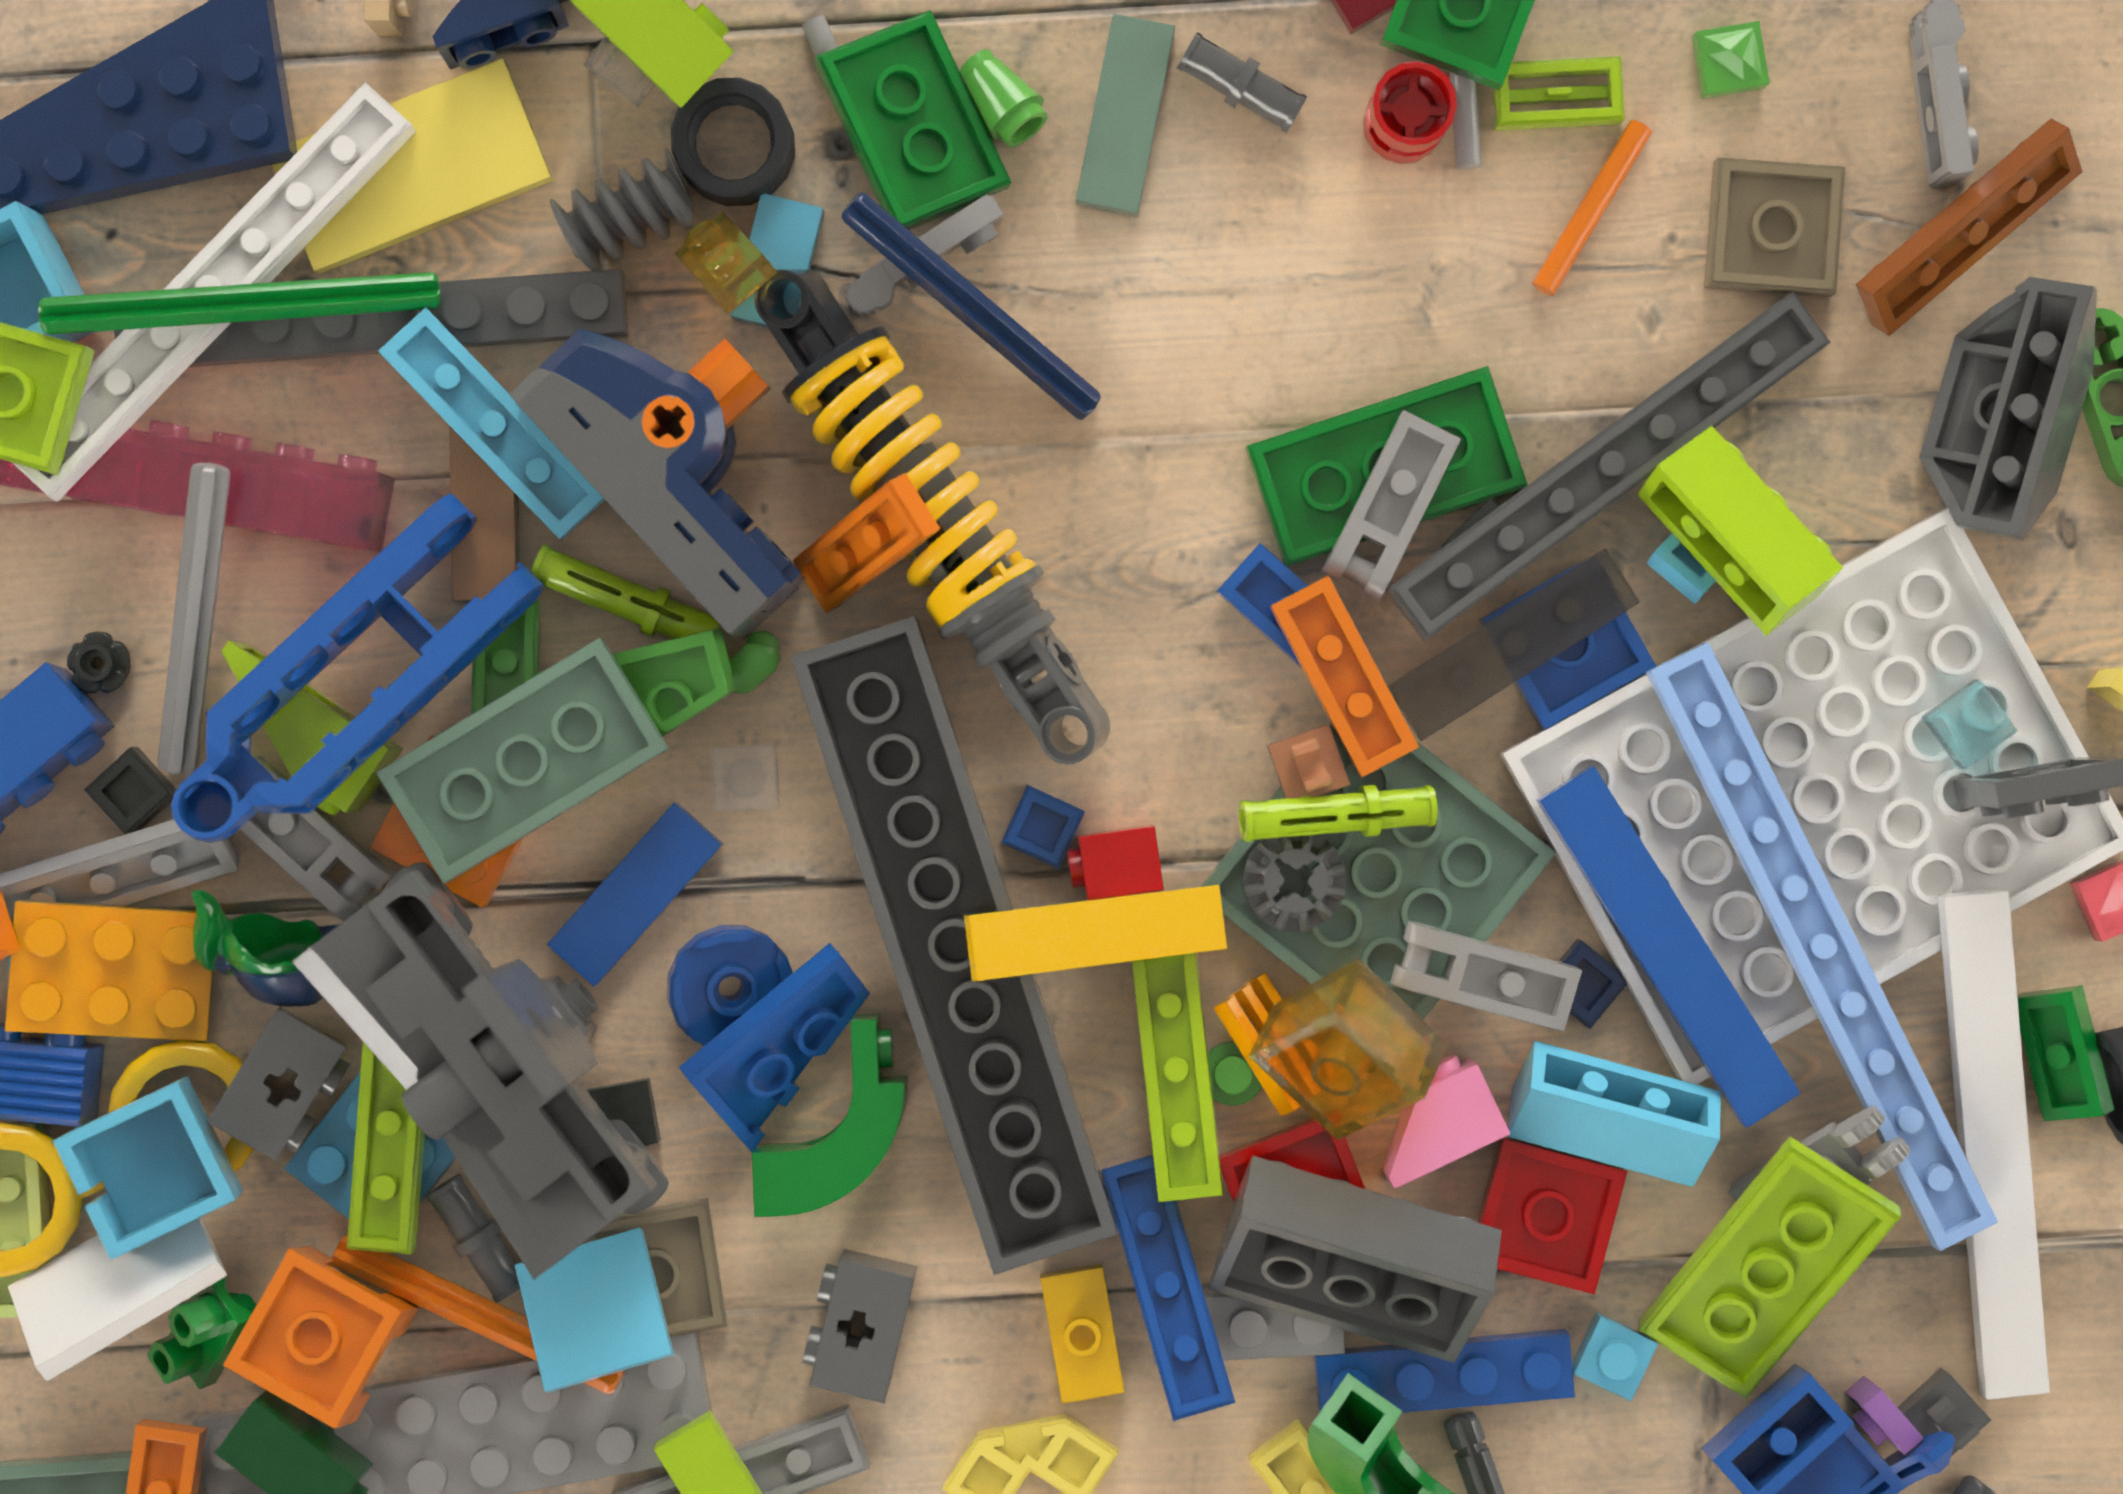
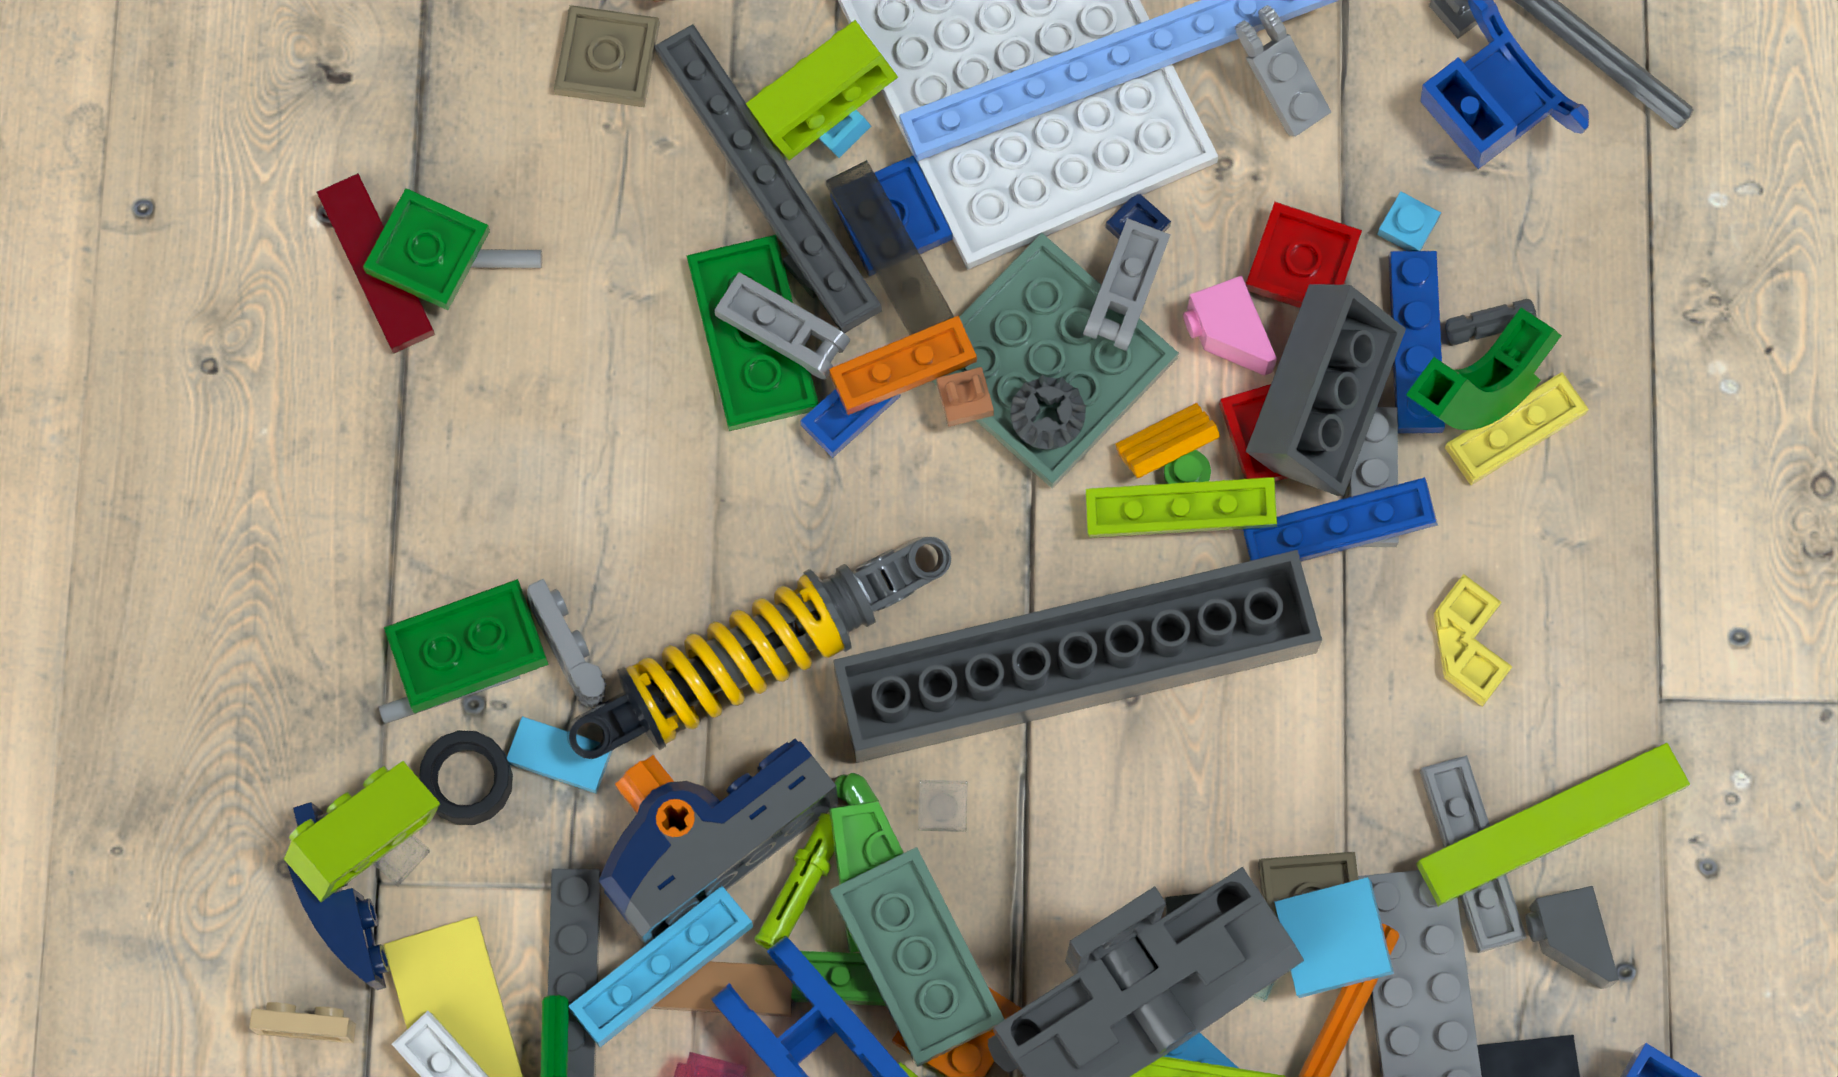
camera: 85 degrees left, 15 degrees down
dark grey pin [426,1173,520,1303] -> none
blue tile [547,802,724,987] -> none
dark grey piece [550,148,694,271] -> none
blue plate [667,925,793,1047] -> none
clear yellow plate [674,212,778,314] -> none
blue wing [679,943,870,1152] -> none
green arch [752,1013,908,1217] -> none
orange tile [793,473,940,613] -> none
dark grey brick [802,1249,918,1403] -> none
dark blue axle [841,192,1101,420] -> none
bright green cone [960,49,1048,147] -> none
yellow tile [964,885,1227,981] -> none
blue tile [1001,785,1085,869] -> none
yellow plate [1040,1263,1125,1404] -> none
red brick [1067,824,1164,901] -> none
sand green tile [1076,13,1175,217] -> none
dark grey pin [1177,32,1307,133] -> none
lime pin [1238,785,1438,842] -> none
clear yellow brick [1248,958,1448,1141] -> none
red wheel [1363,61,1457,164] -> none
lime tile [1492,56,1625,131] -> none
medium azure brick [1508,1041,1721,1187] -> none
orange bar [1532,120,1653,296] -> none
blue tile [1536,766,1801,1128] -> none
lime tile [1639,1136,1901,1399] -> none
bright green tile [1692,21,1770,99] -> none
medium lavender plate [1845,1376,1924,1455] -> none

